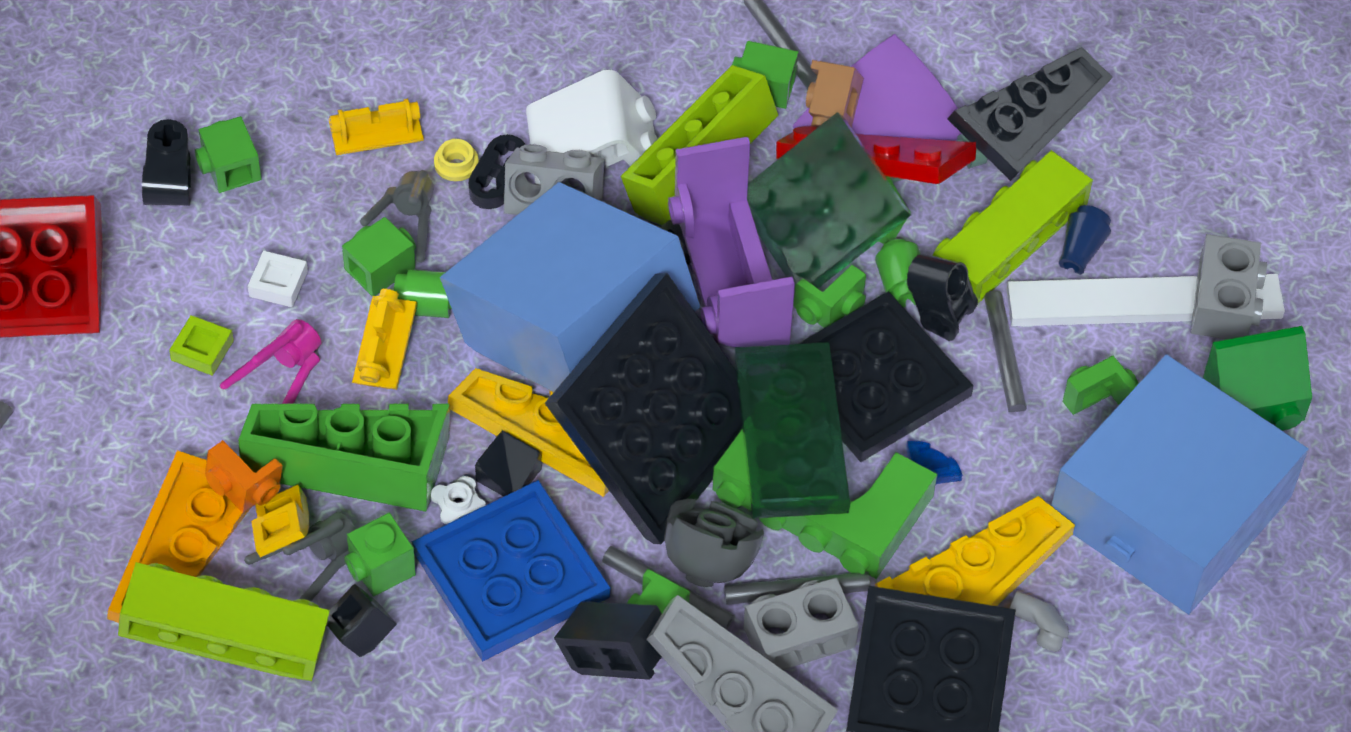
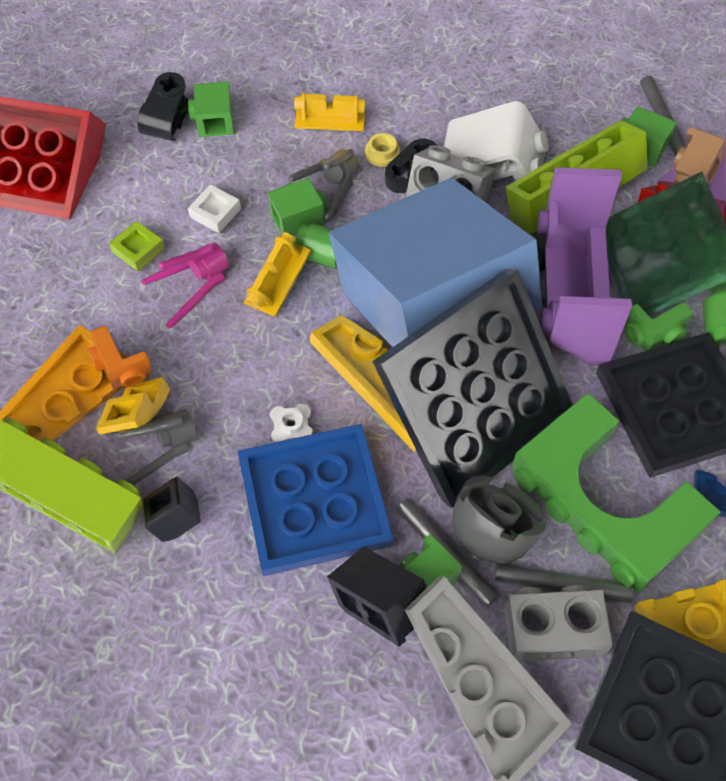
camera: 20 degrees right, 5 degrees up
bright green wedge [238,404,450,512] -> none
bright green brick [344,512,416,597] -> none
black slope [475,430,542,497] -> none
clear green plate [734,342,850,519] -> none

